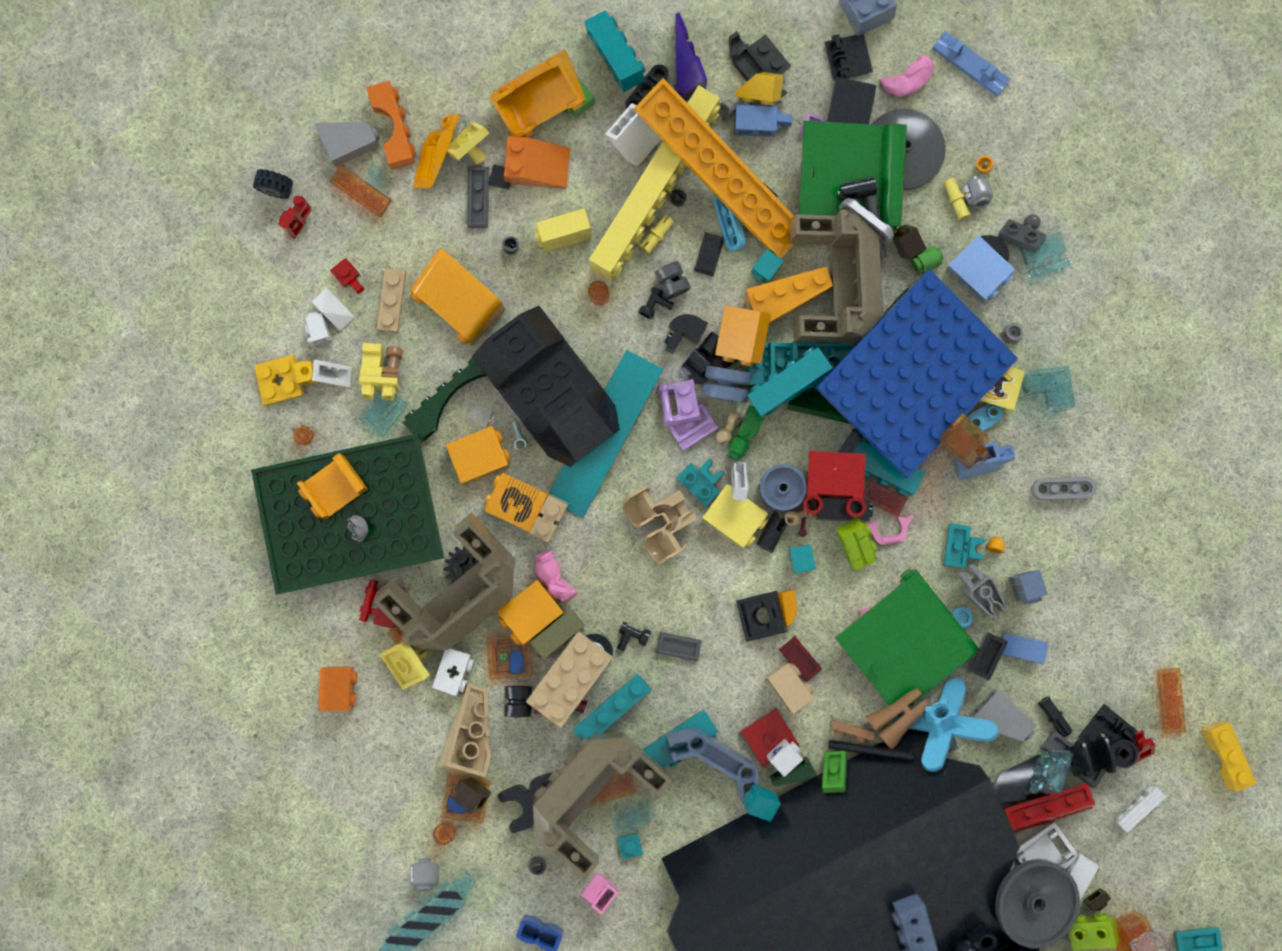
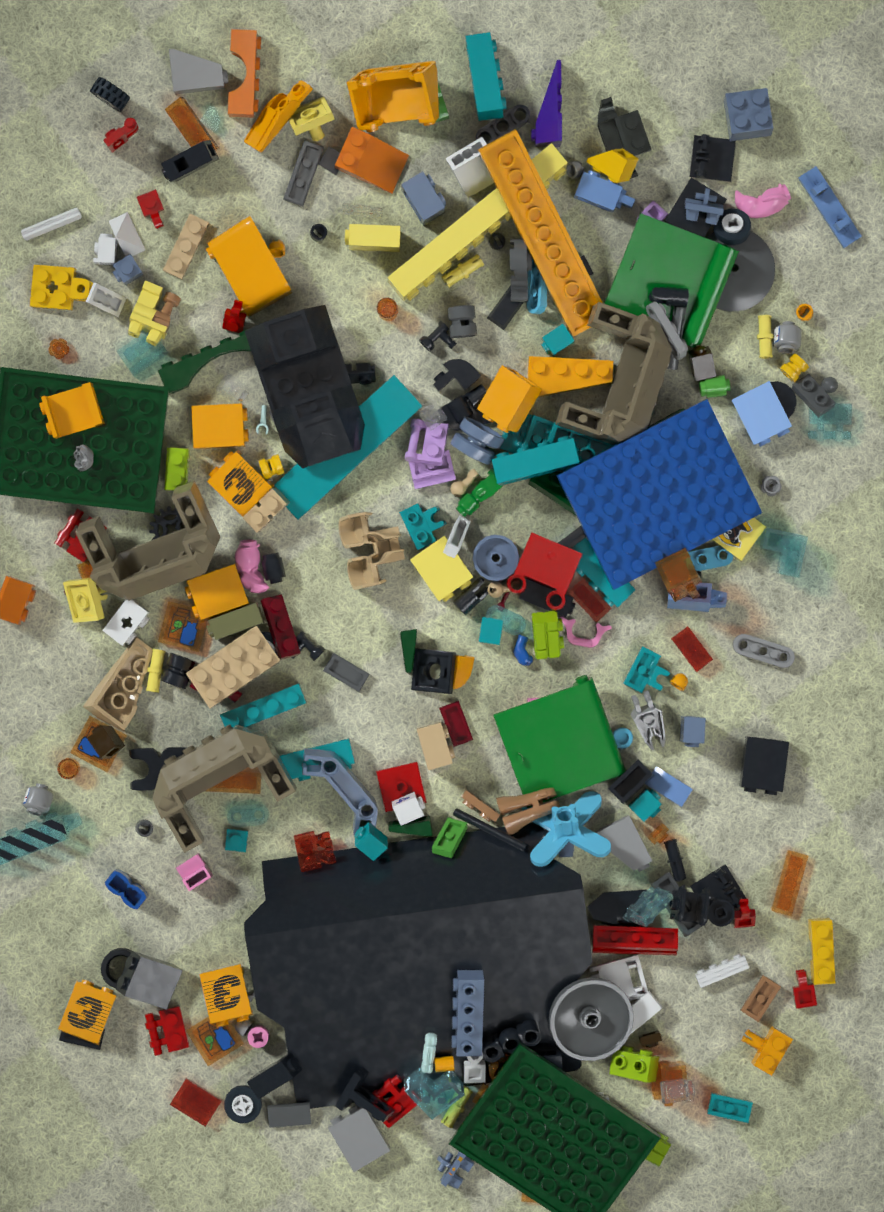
camera: 20 degrees right, 5 degrees up
none -> white axle [21,208,82,241]
none -> sand blue brick [112,254,144,285]
none -> light yellow pin [146,649,166,693]
none -> black brick [161,140,219,182]
none -> lime brick [164,448,190,491]
none -> red plate [222,299,247,333]
none -> yellow wheel [258,454,285,480]
none -> black brick [261,552,286,584]
none -> dark red plate [261,594,301,660]
none -> light orange hinge [269,240,285,258]
none -> clear red plate [294,831,336,872]
none -> black hinge [345,362,376,385]
none -> dark green slope [400,629,417,673]
none -> sand blue brick [401,171,446,226]
none -> clear light blue plate [486,605,526,635]
none -> dark grey piece [510,239,532,302]
none -> blue arm [513,635,533,666]
none -> teal brick [628,788,662,822]
none -> clear orange plate [647,823,669,845]
none -> clear red plate [671,626,713,672]
none -> sand blue hips [685,188,724,225]
none -> black wheel [714,208,751,245]
none -> black brick [739,736,789,795]
none -> medium nougat plate [740,975,781,1022]
none -> light orange brick [741,1026,793,1076]
none -> yellow wheel [779,353,809,383]
none -> red plate [792,969,817,1009]

